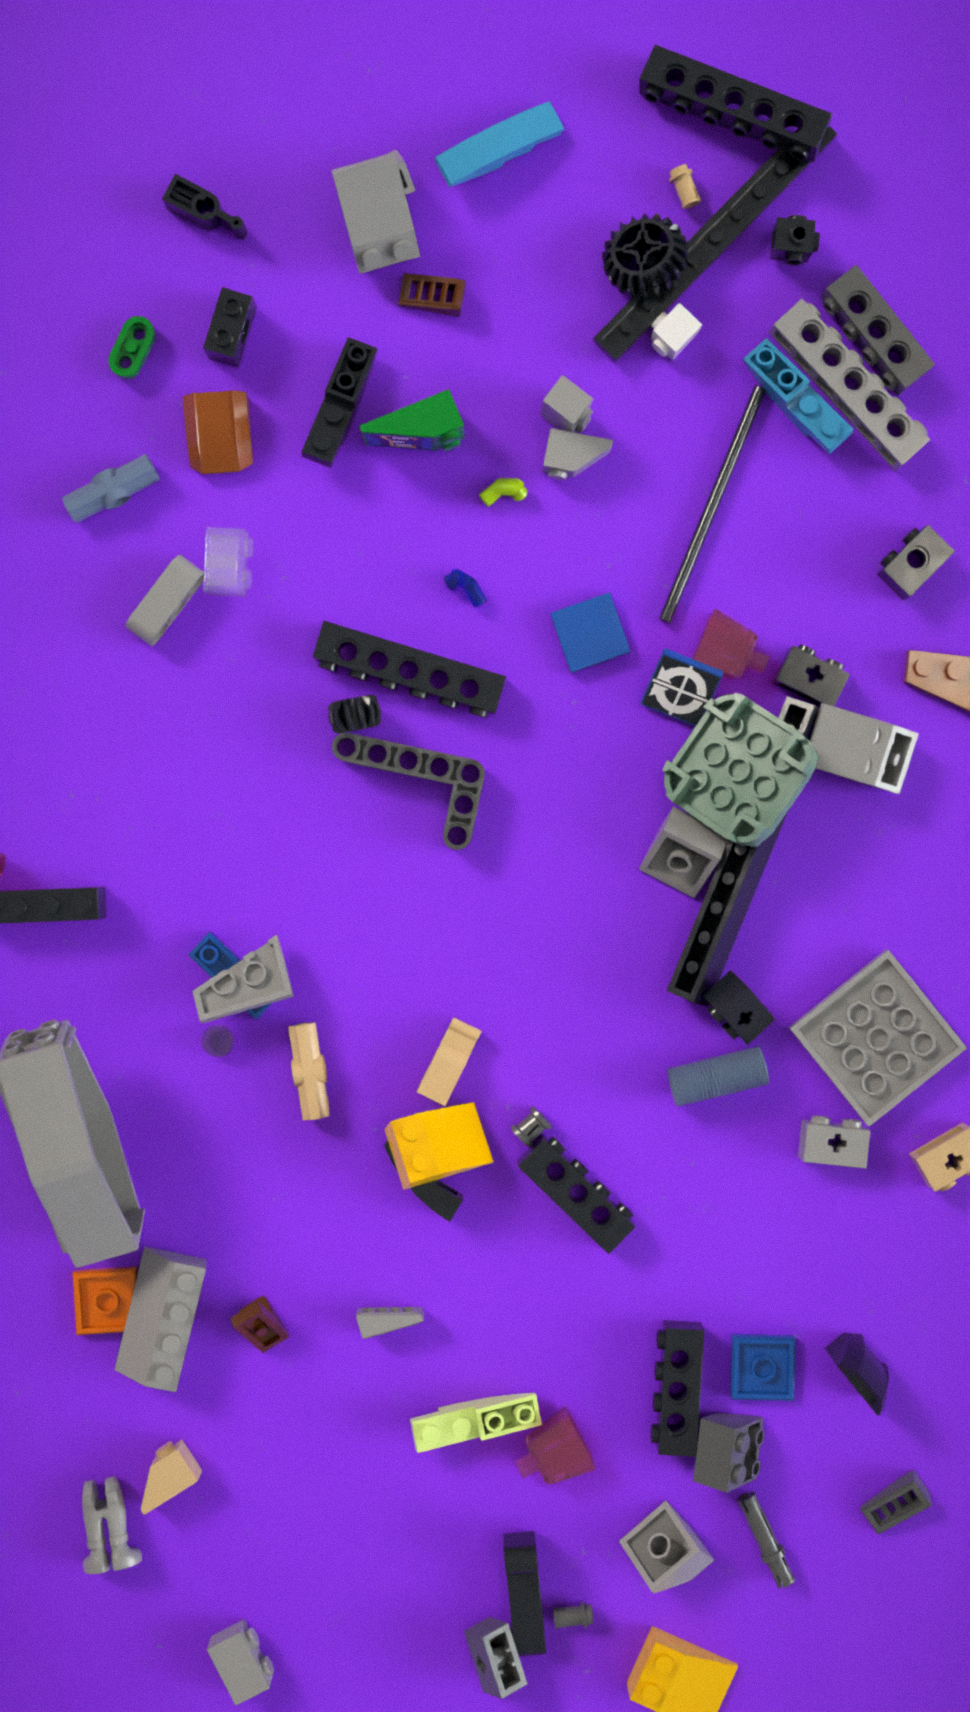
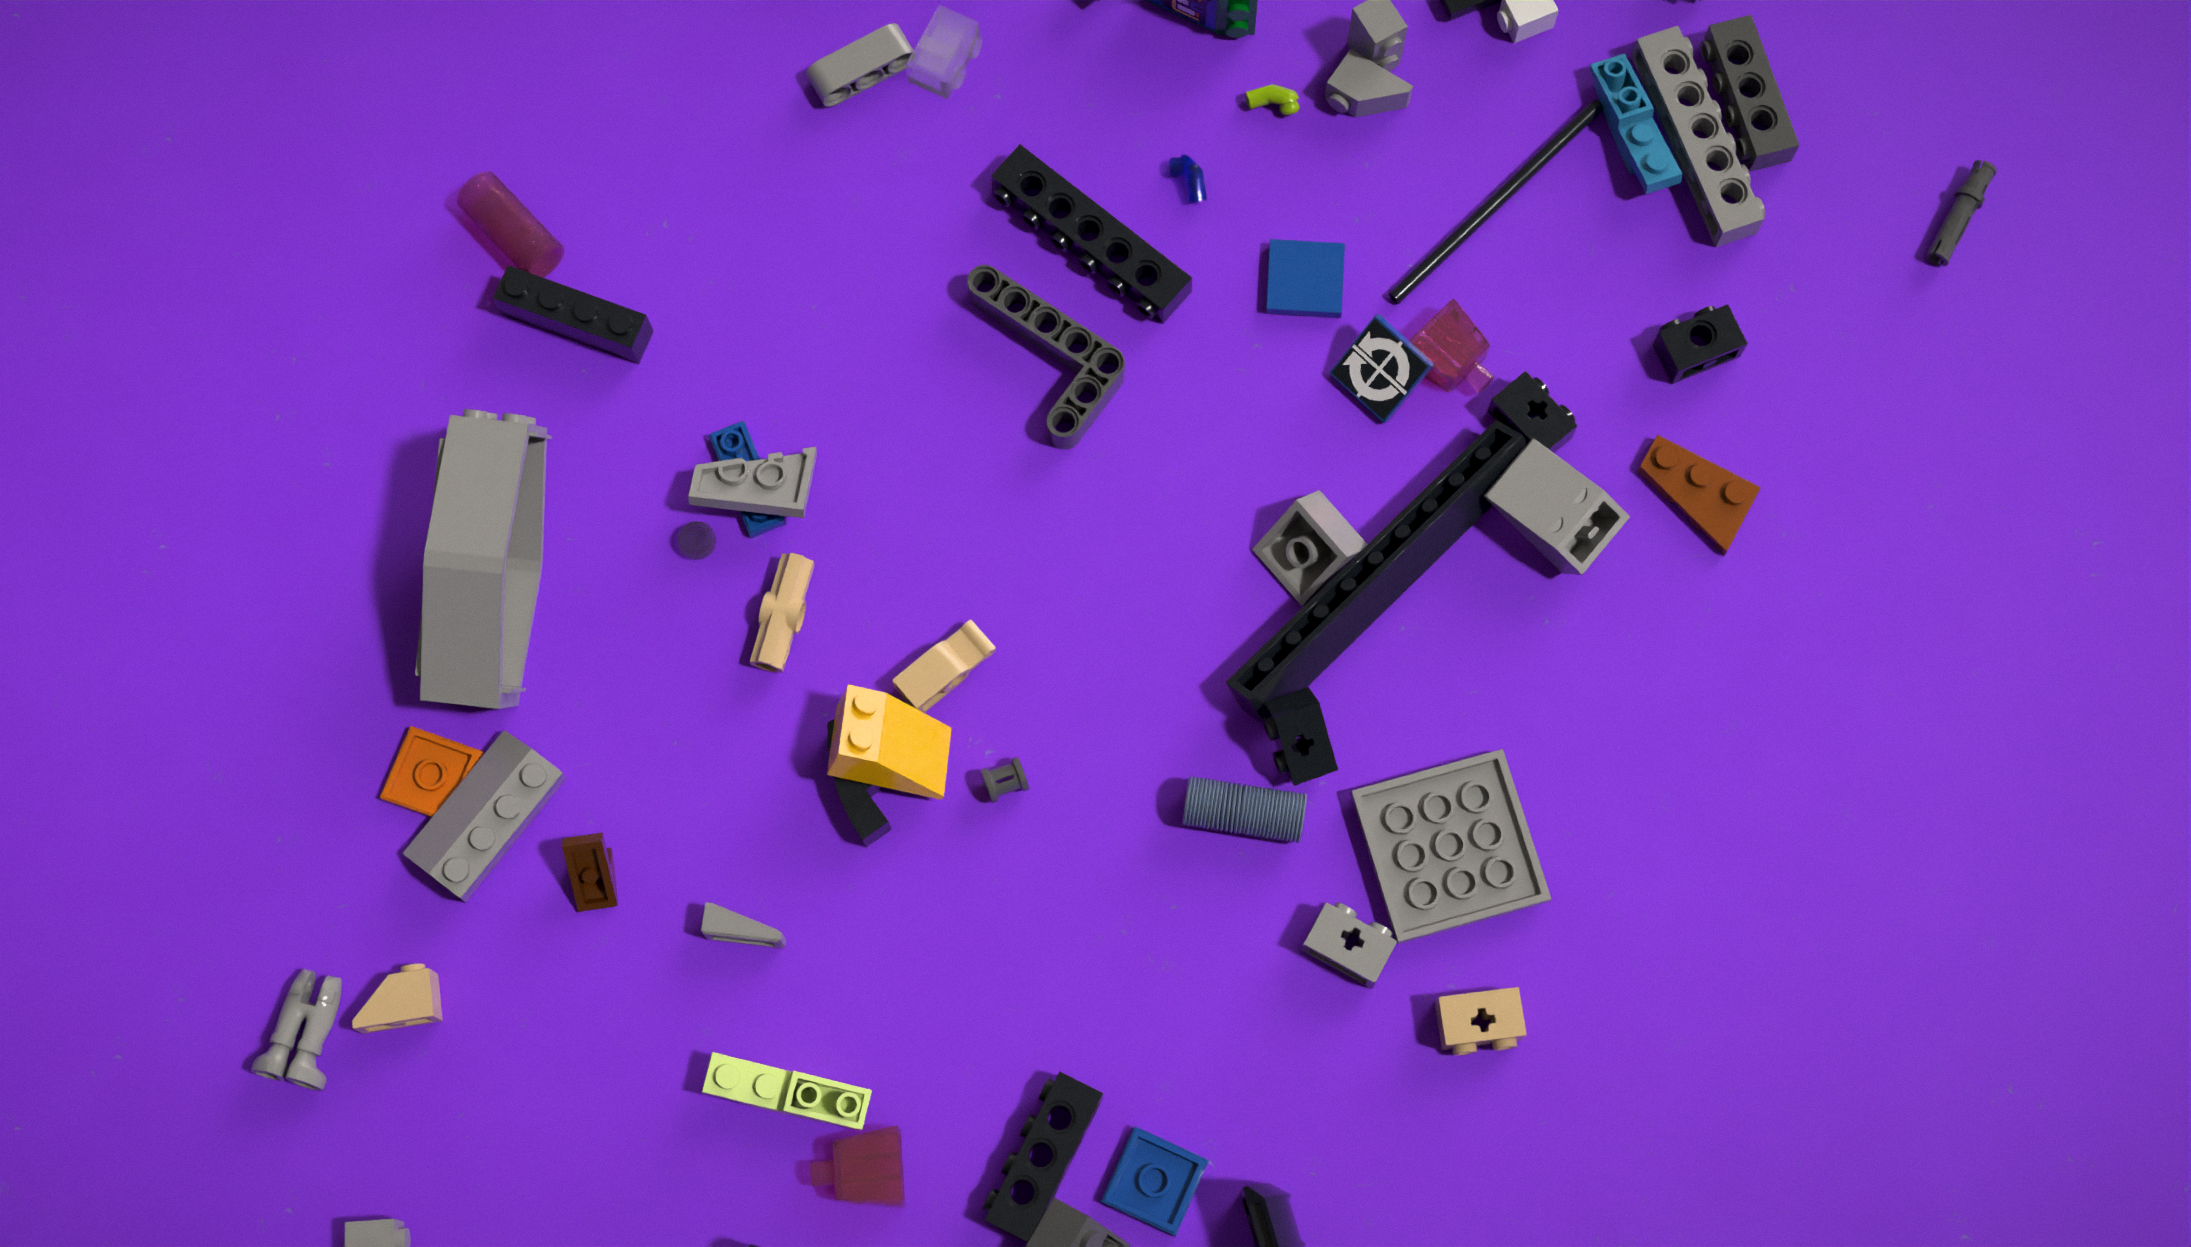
camera: 30 degrees right, 15 degrees down
black gear [328,695,382,734] -> none
black brick [517,1134,635,1254] -> none
sand green plate [662,692,818,847] -> none

